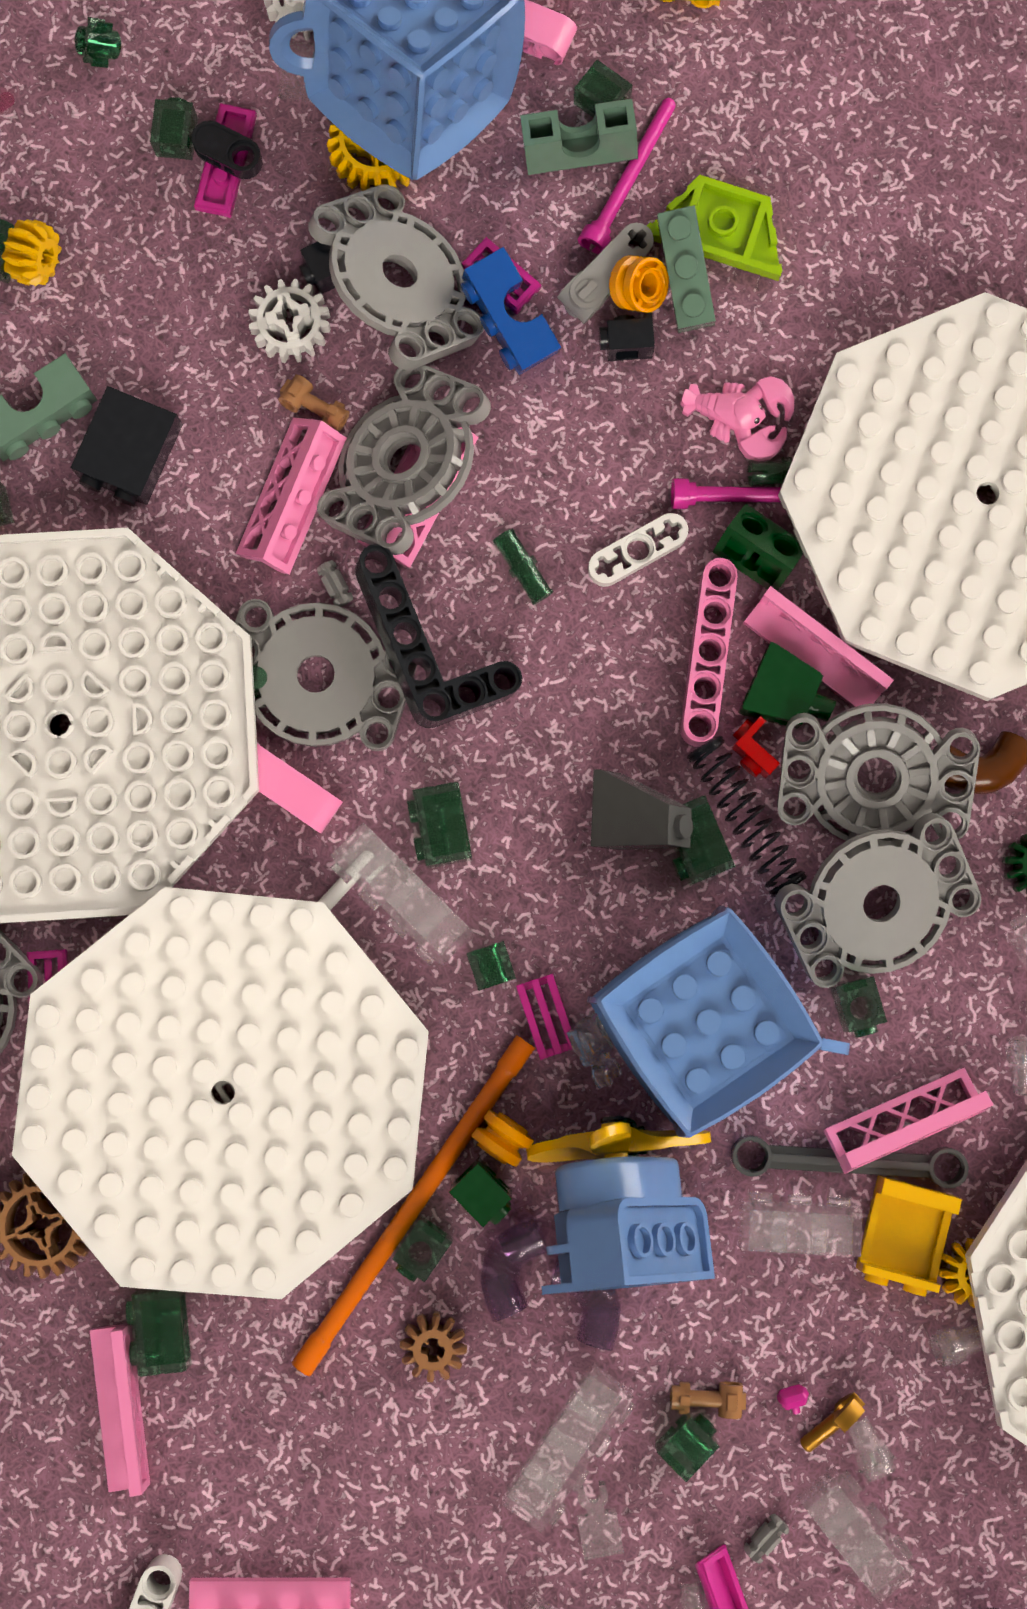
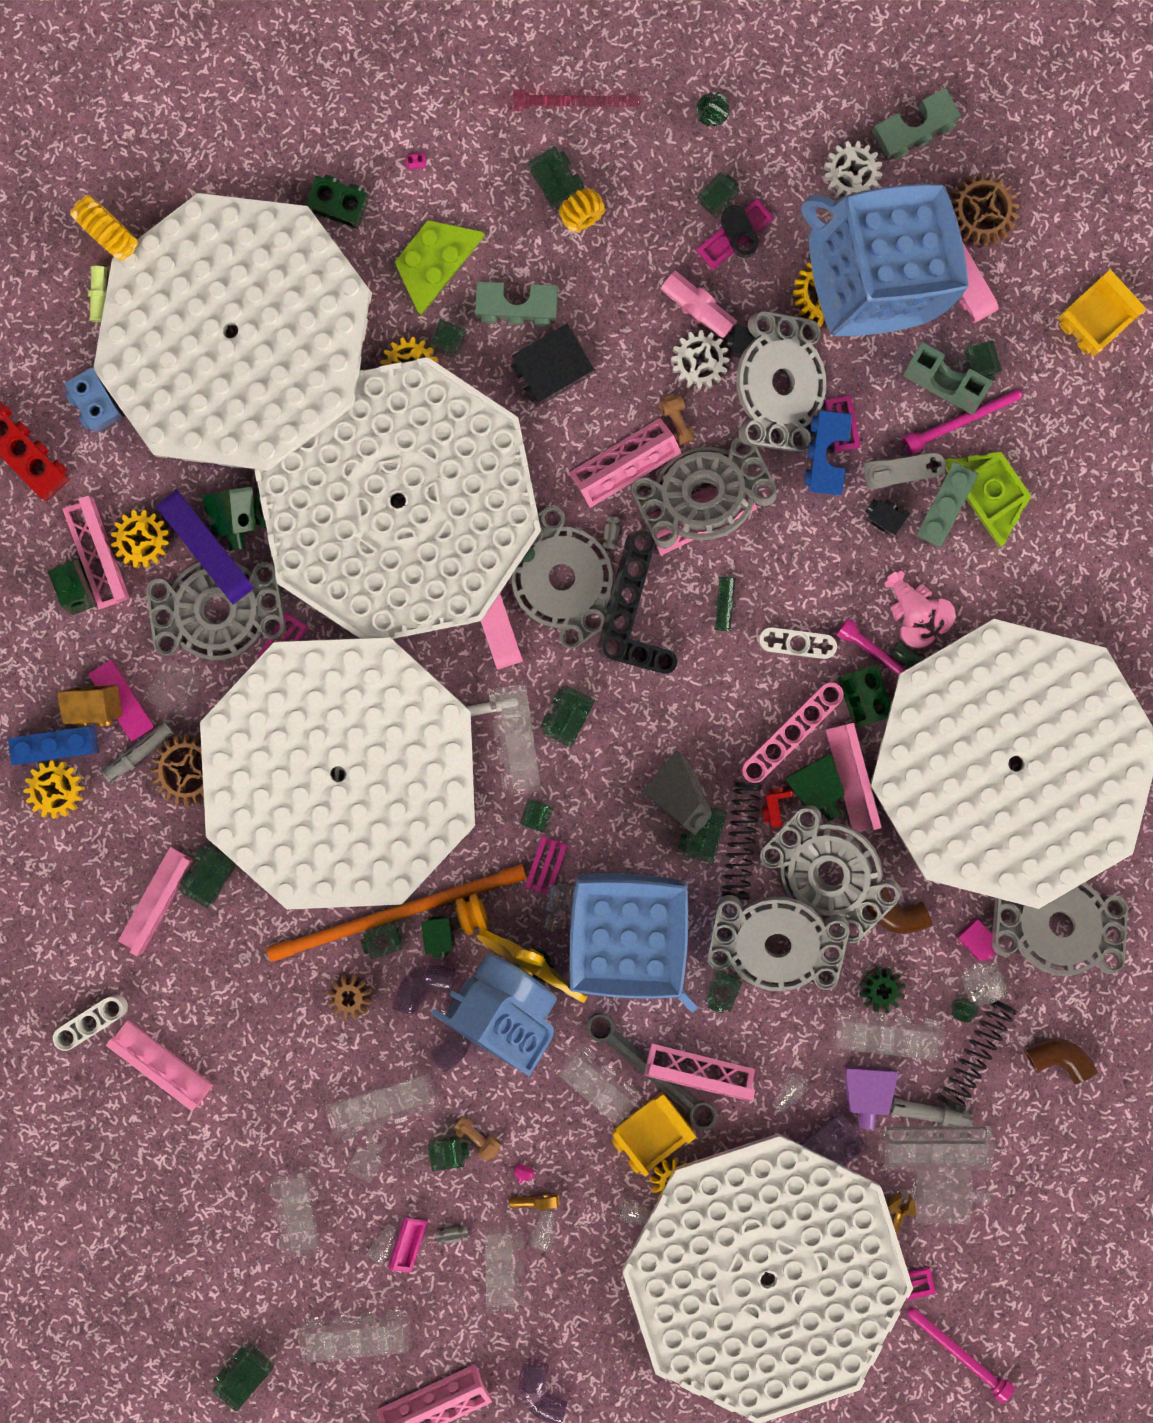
camera: 35 degrees right, 5 degrees up
light orange wheel [609,255,669,313] -> none
none -> bright pink piece [661,270,737,340]

